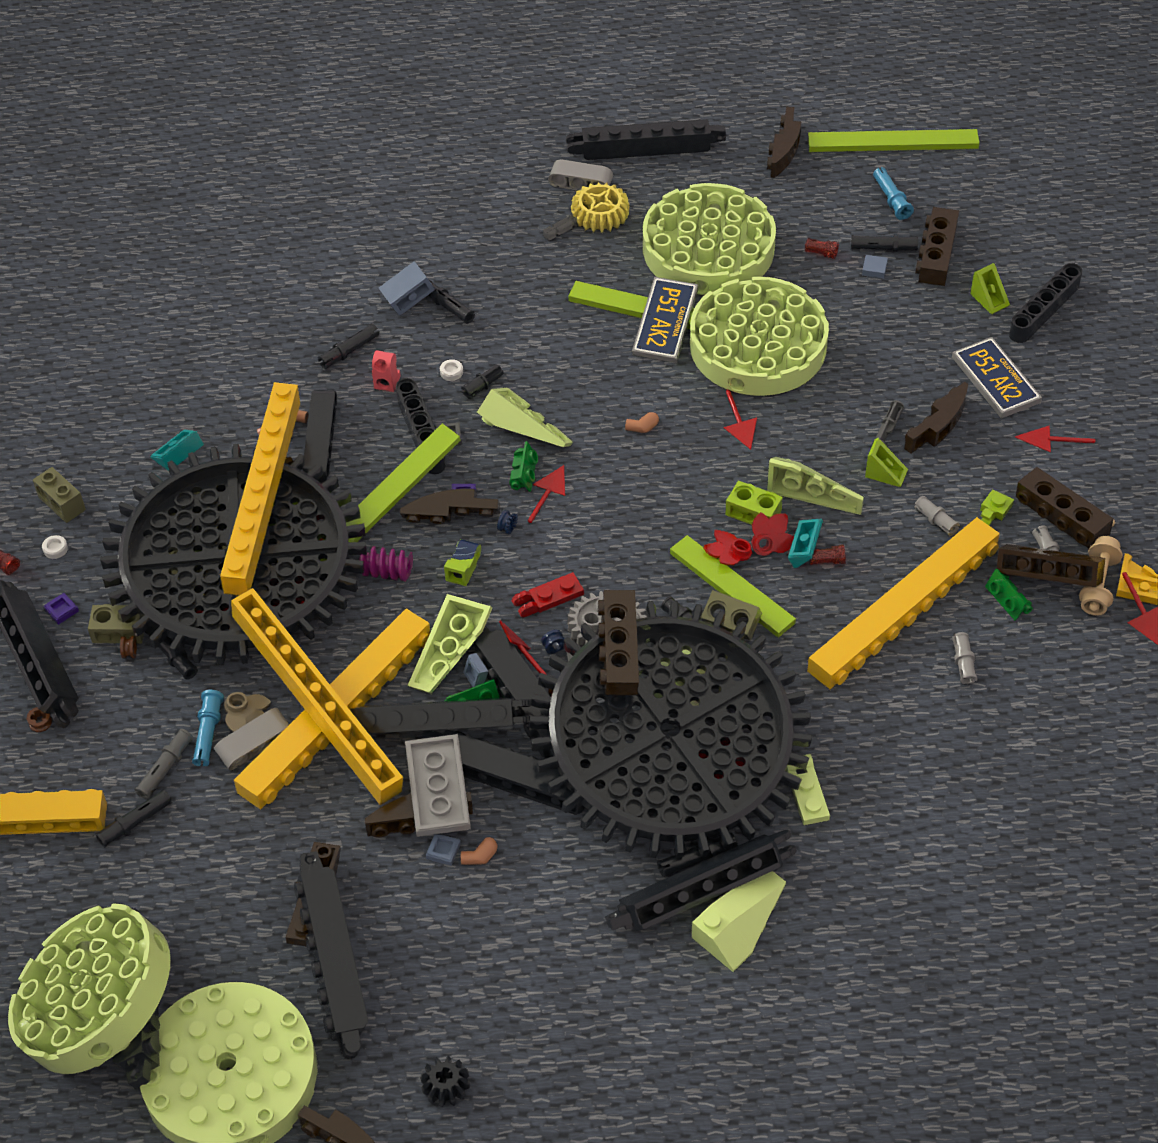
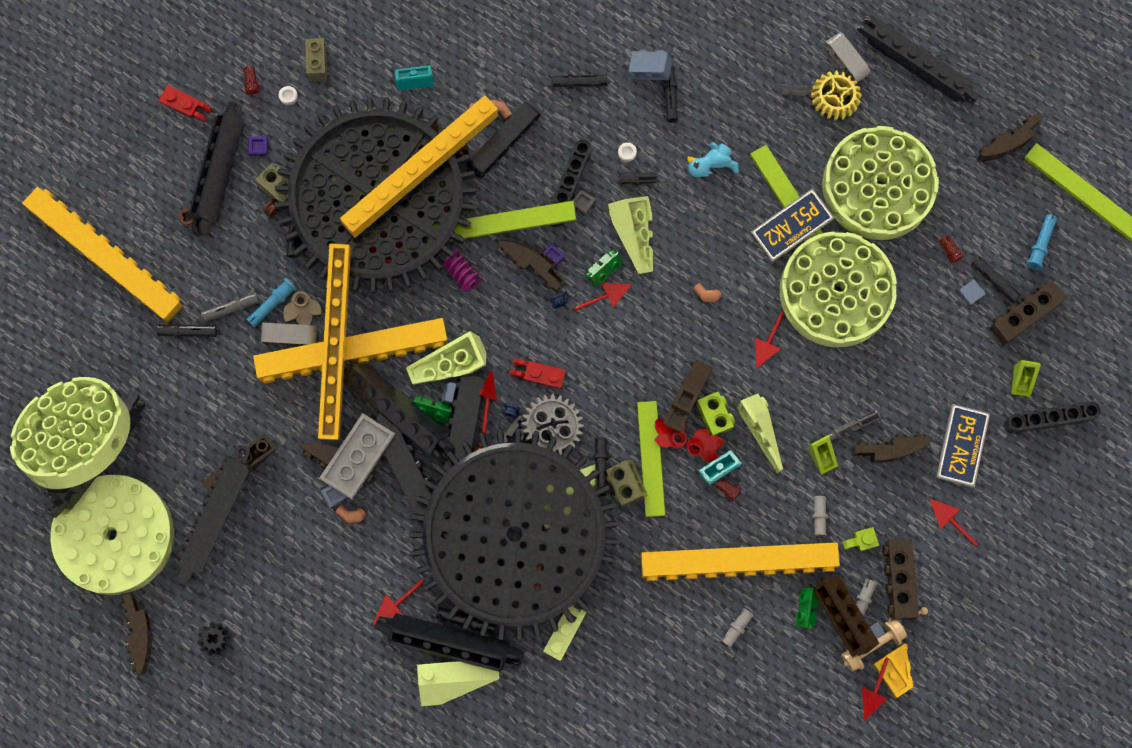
camera: 35 degrees right, 25 degrees up
coral leg [372,351,401,392] -> none
lime leg [444,539,481,586] -> none
dark brown brick [598,590,639,695] -> none
none -> red piece [373,580,424,625]
none -> dark brown slope [662,360,713,433]
none -> medium azure animal [687,142,739,178]

